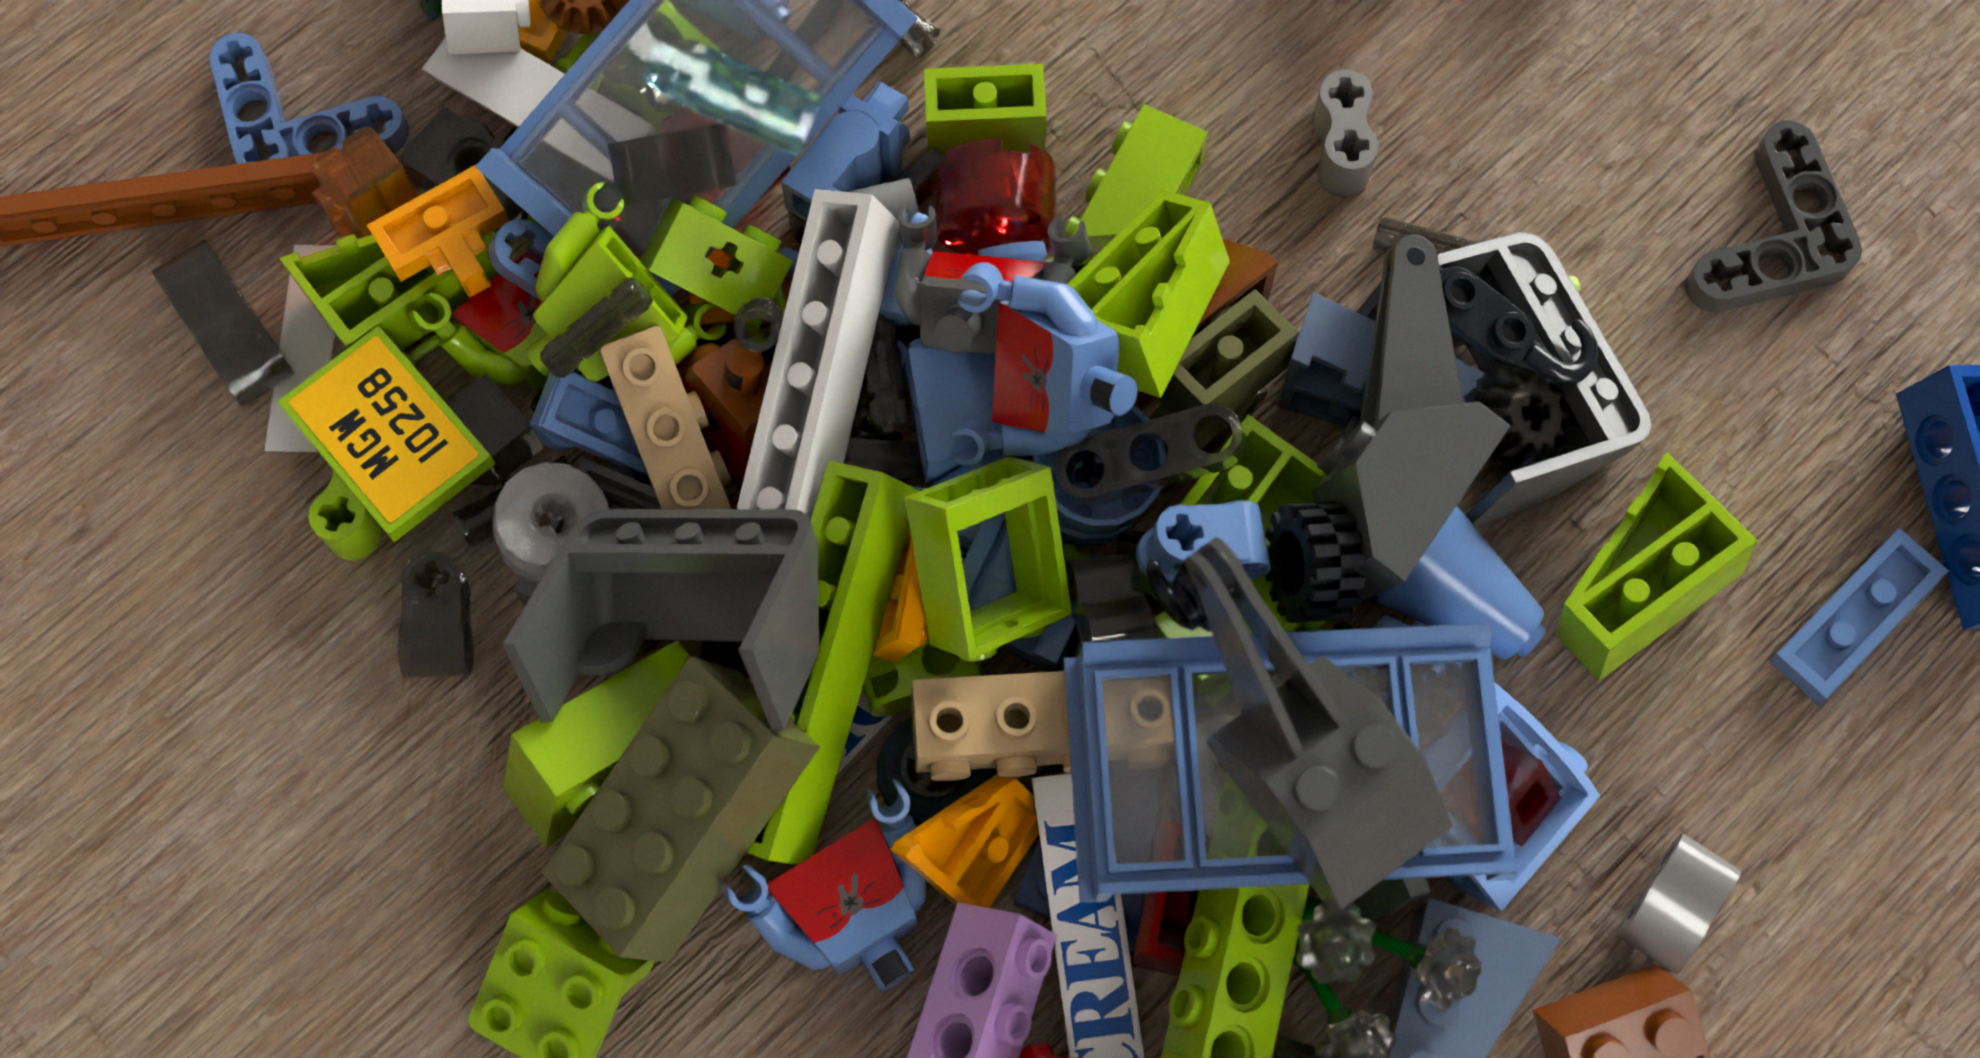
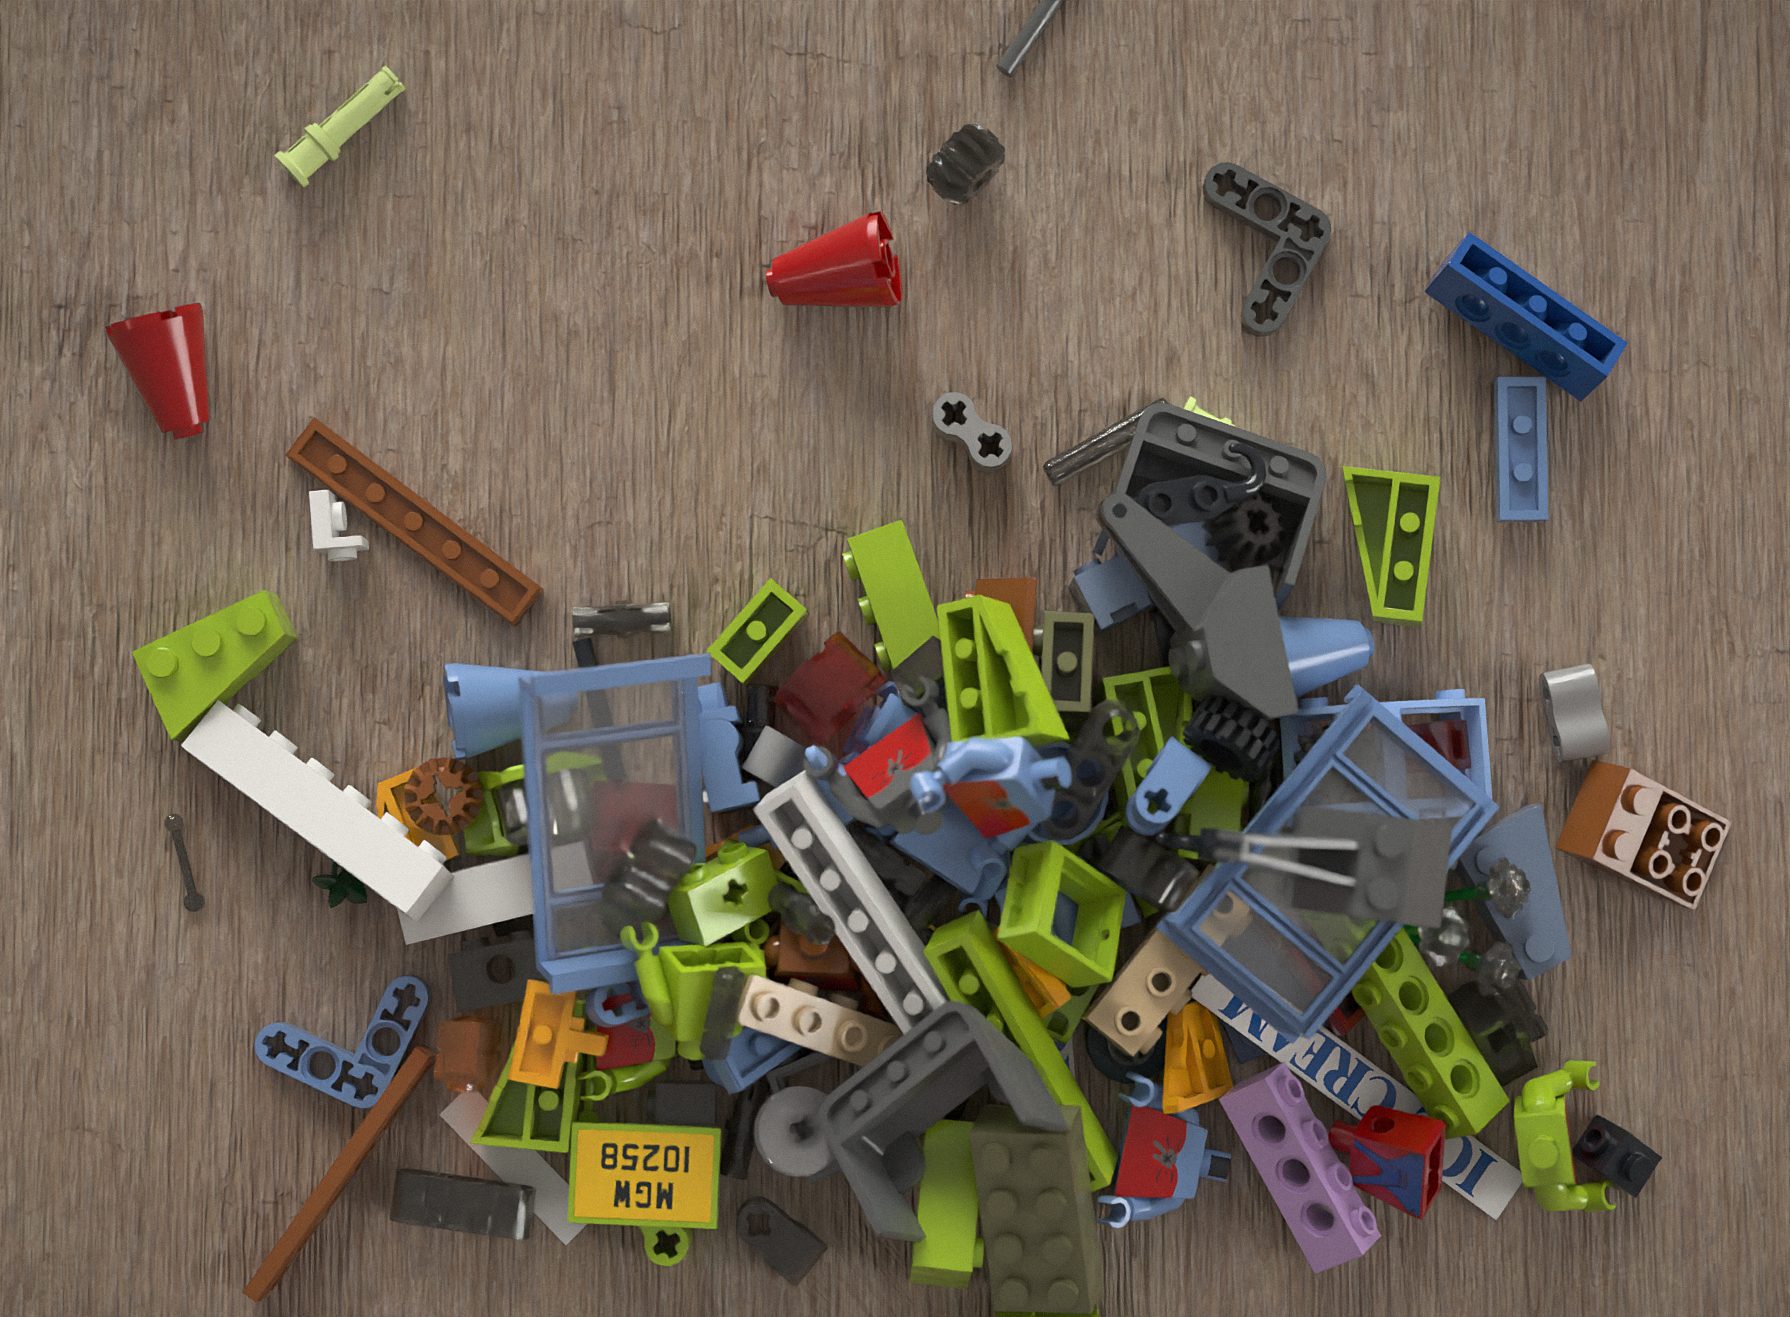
camera: 45 degrees left, 15 degrees up
clear light blue hinge [641,40,823,156] -> none

